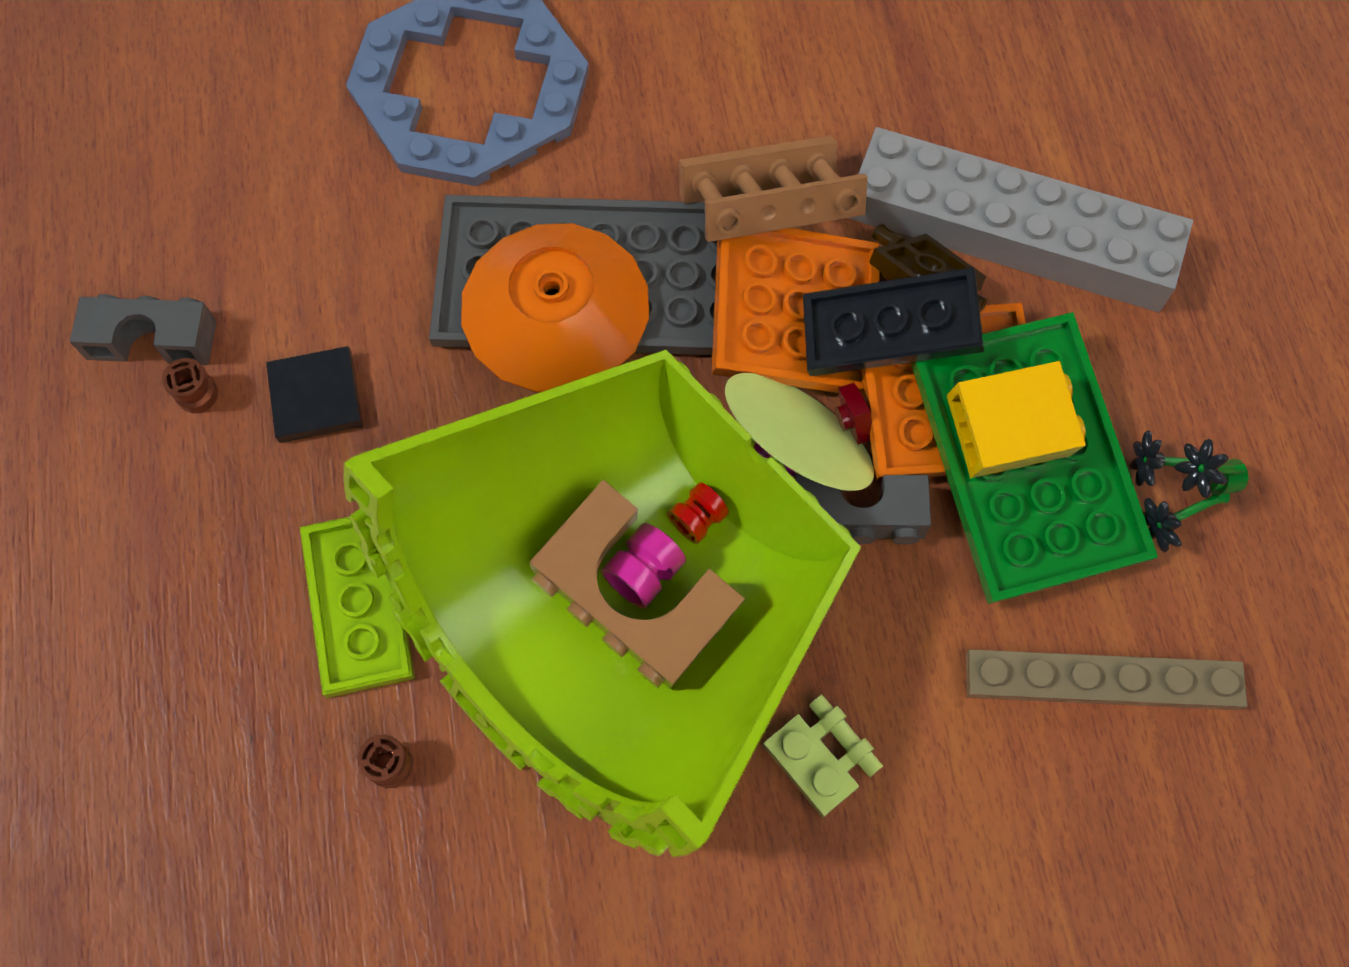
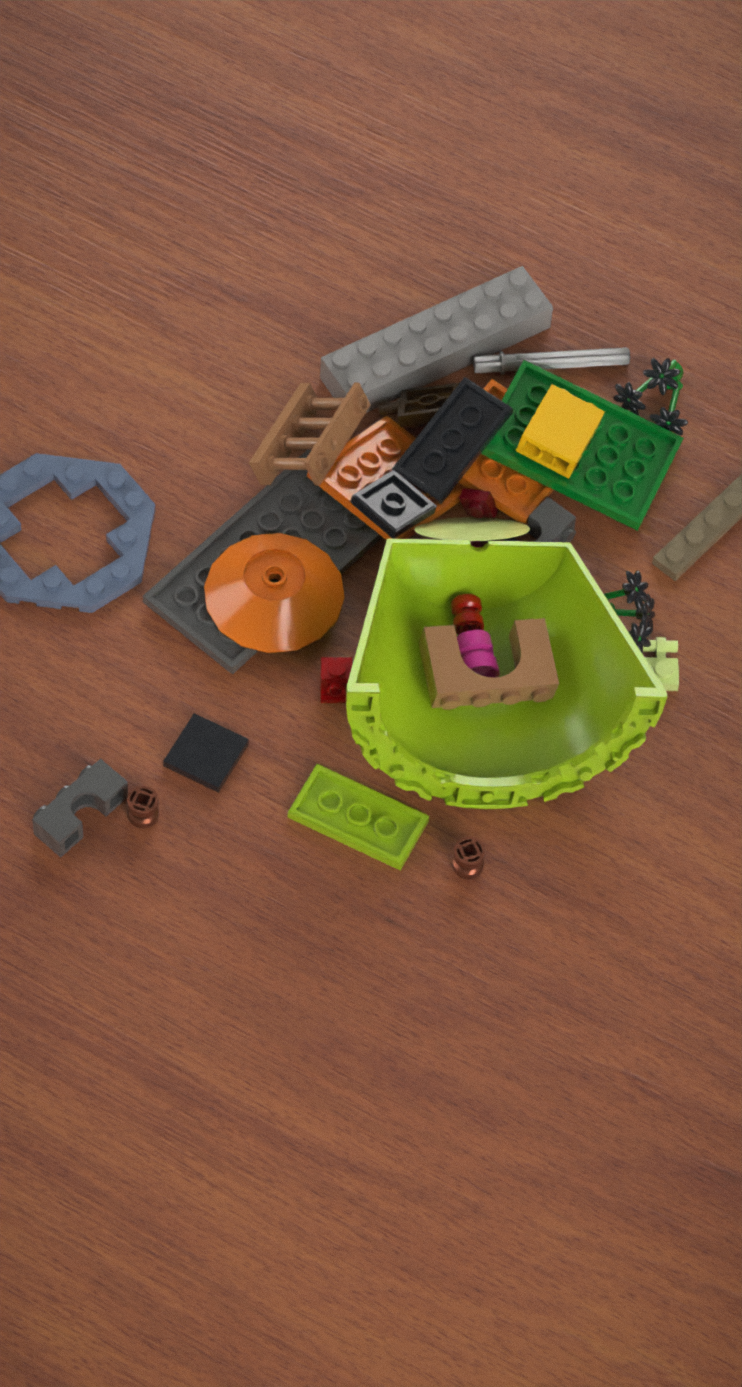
camera: 55 degrees left, 10 degrees down
none -> black tile [350,470,437,539]
none -> light grey axle [473,347,630,375]
none -> black plant [604,570,655,654]

